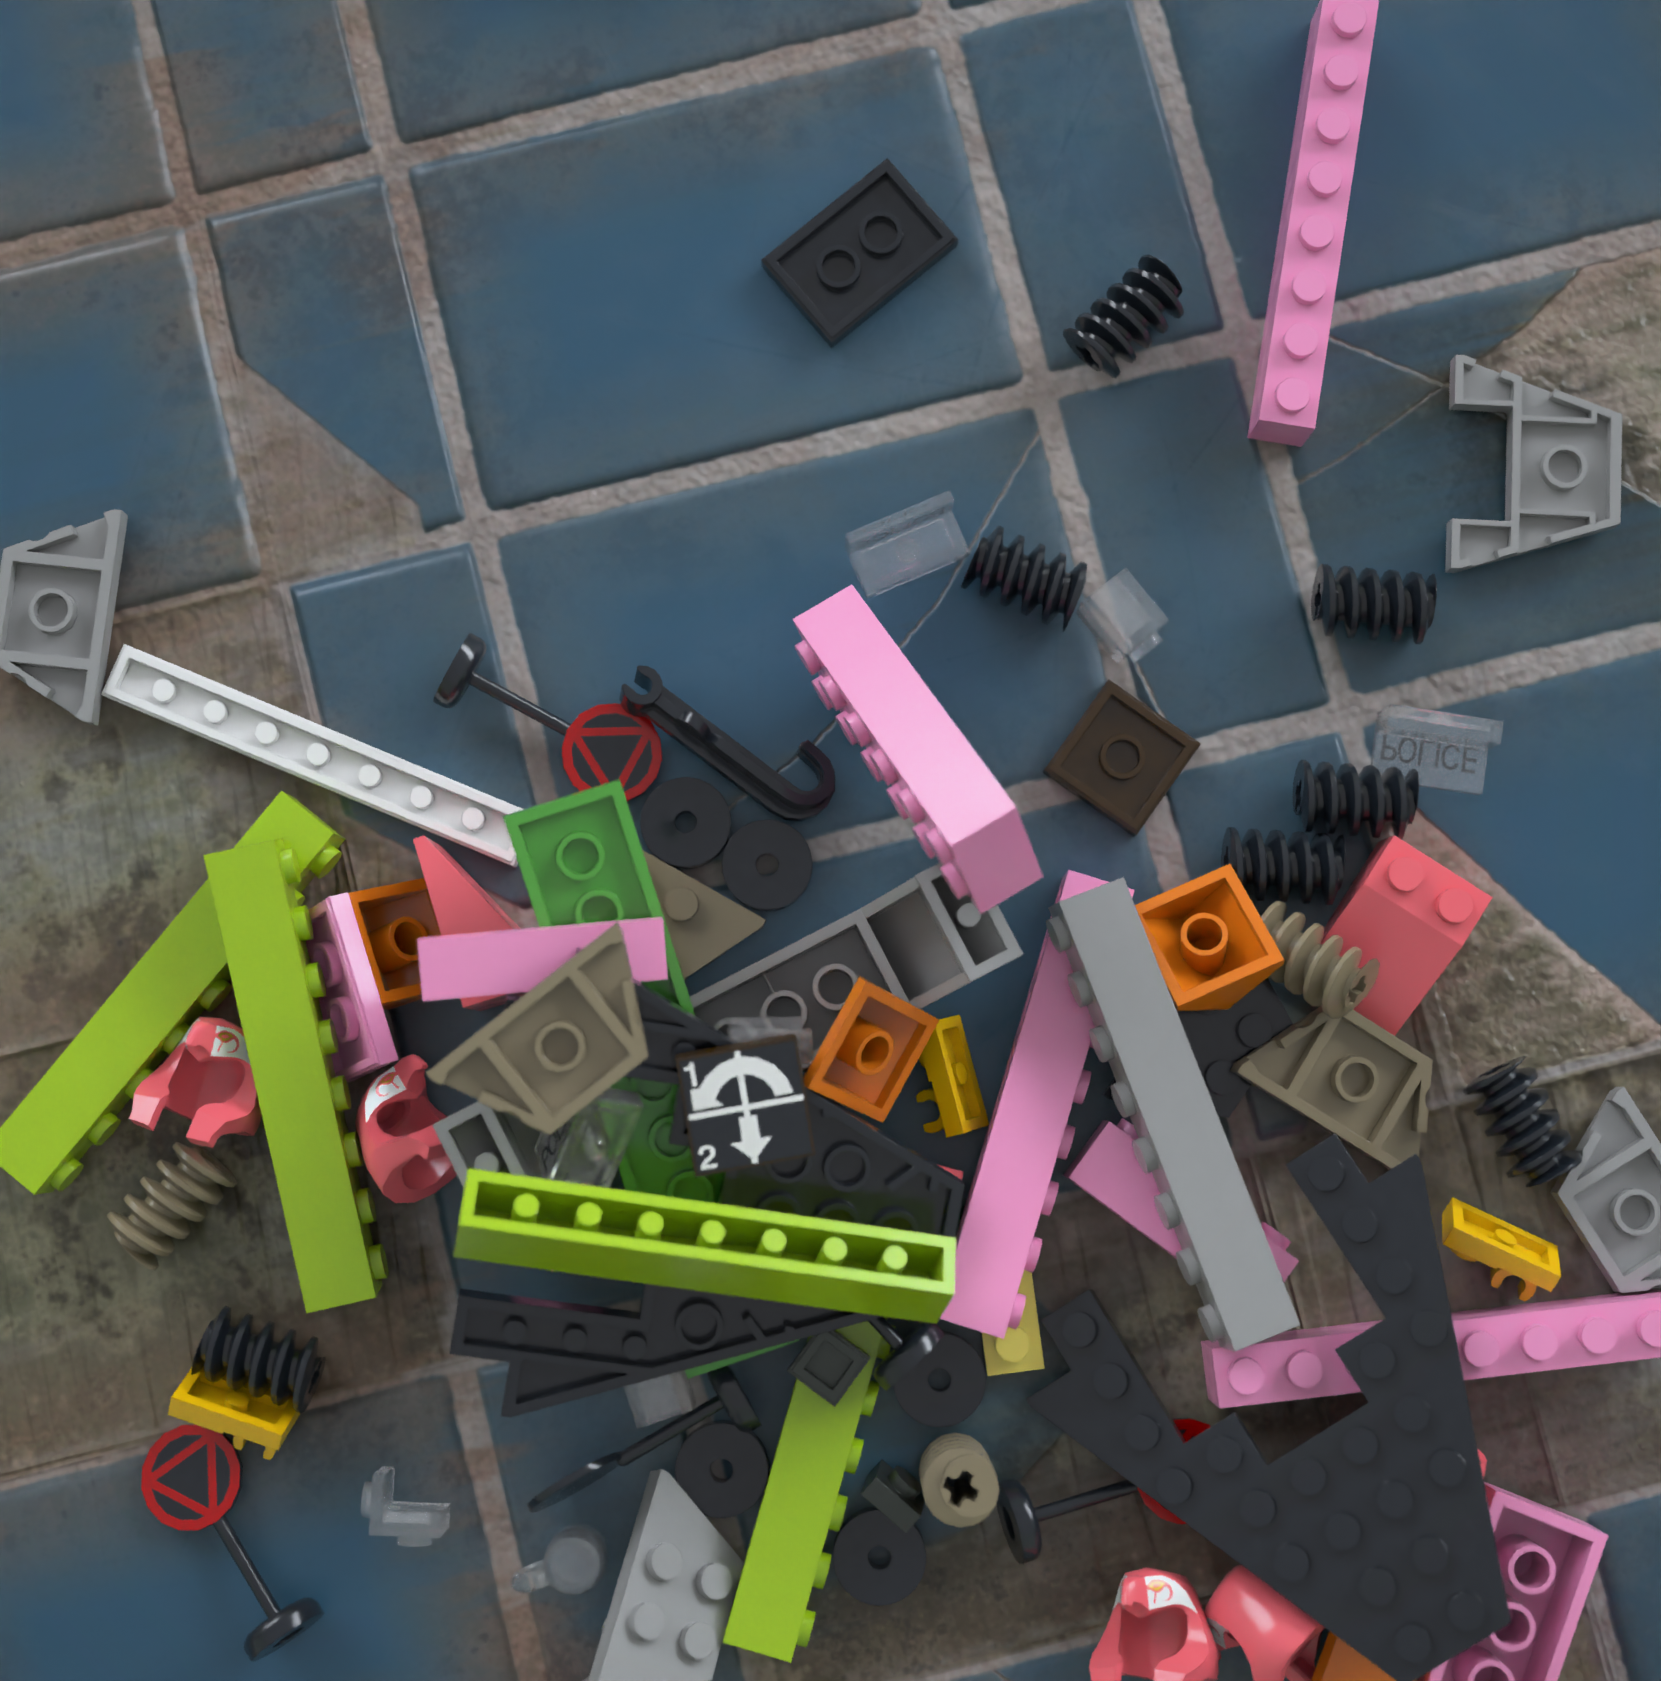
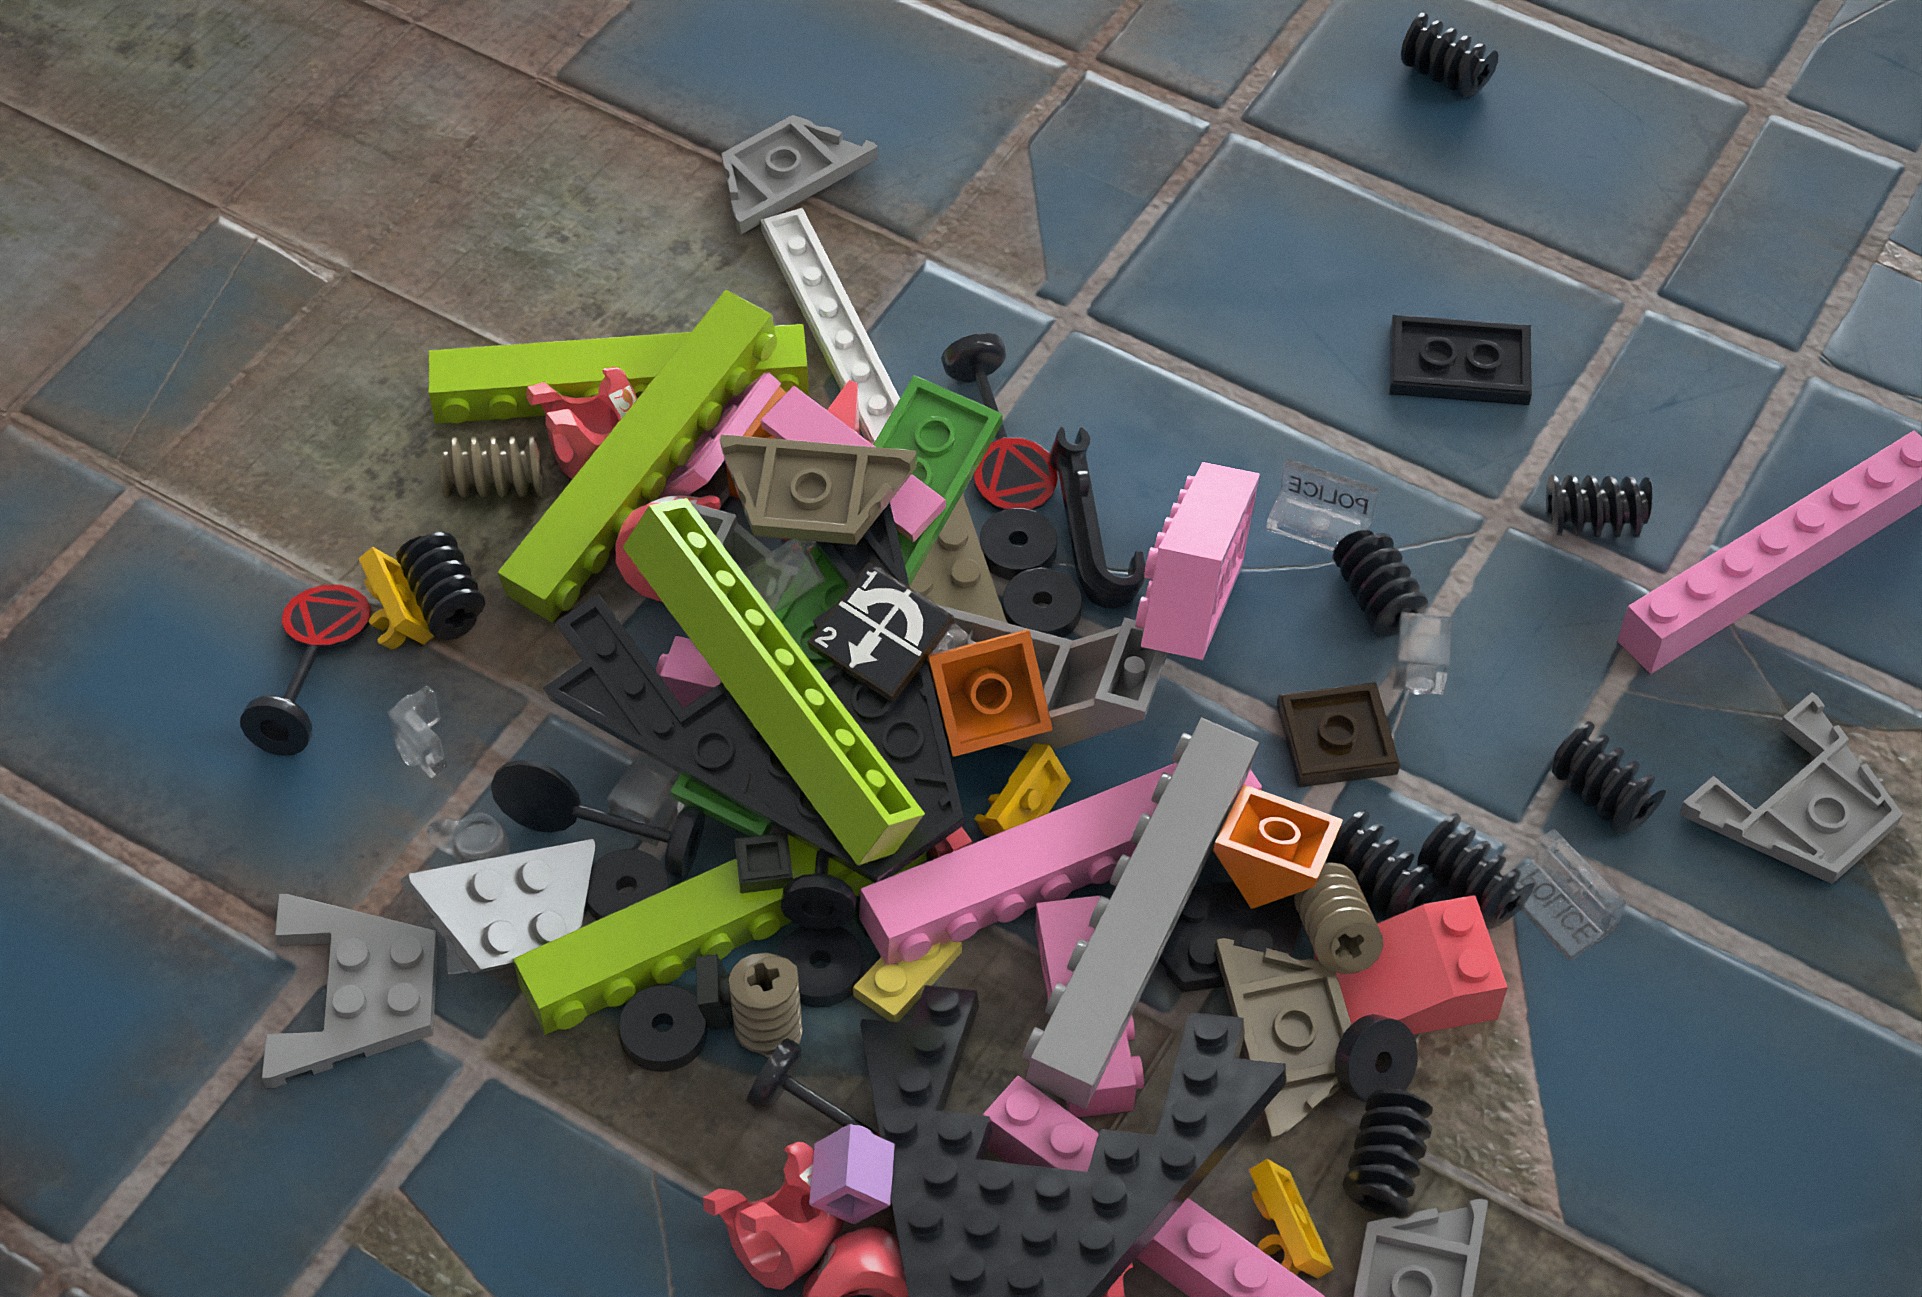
camera: 45 degrees right, 30 degrees down
none -> lavender brick [809,1124,895,1224]
none -> black piece [1335,1014,1418,1103]

